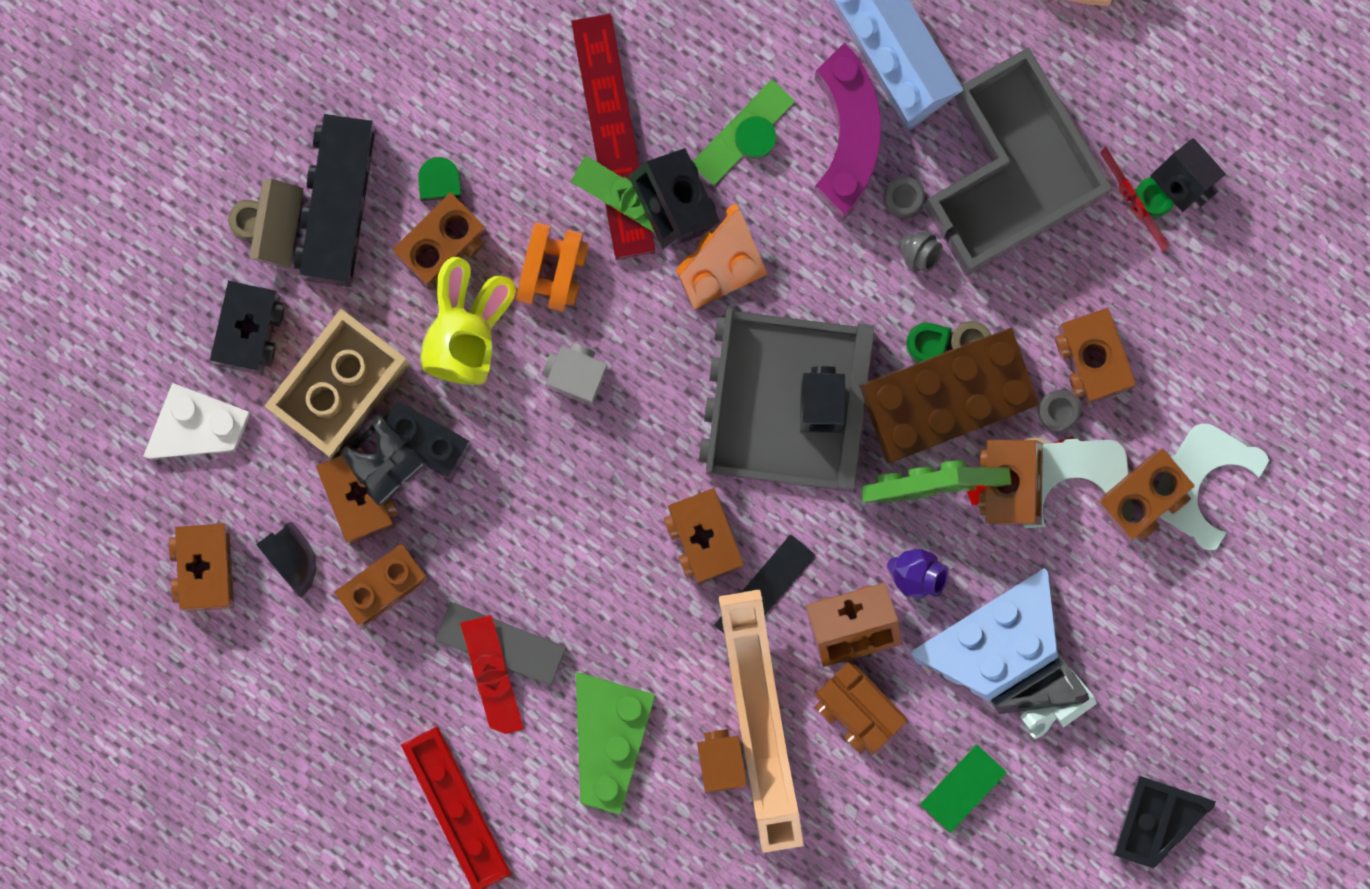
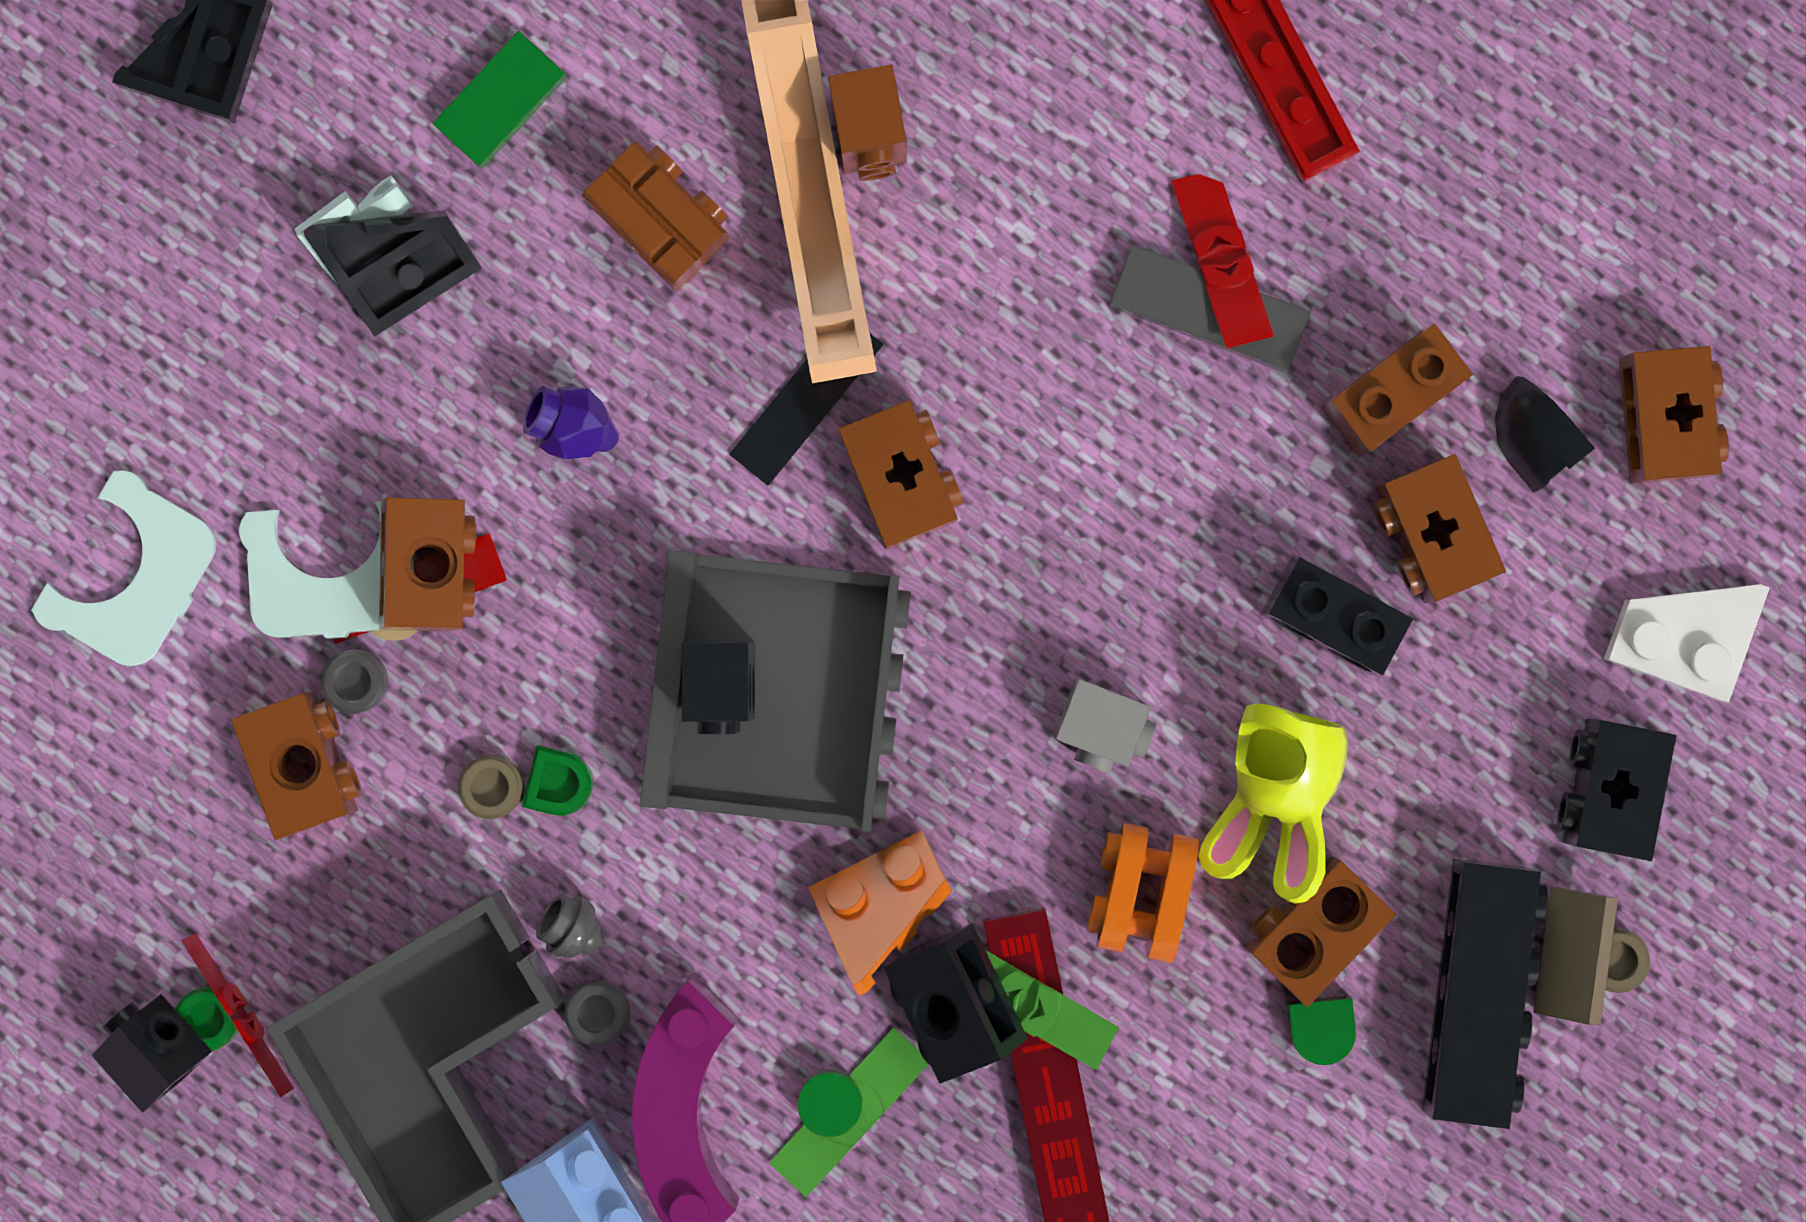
camera: 175 degrees right, 5 degrees up
tan brick [264,309,410,459] -> none
black piece [340,412,427,505] -> none
bright green wing [576,672,655,815] -> none
brick [805,582,903,667] -> none
reddish brown plate [859,328,1039,463] -> none
bright green wing [861,460,1011,503] -> none
light blue wing [910,568,1058,701] -> none
dark orange brick [1095,448,1195,541] -> none

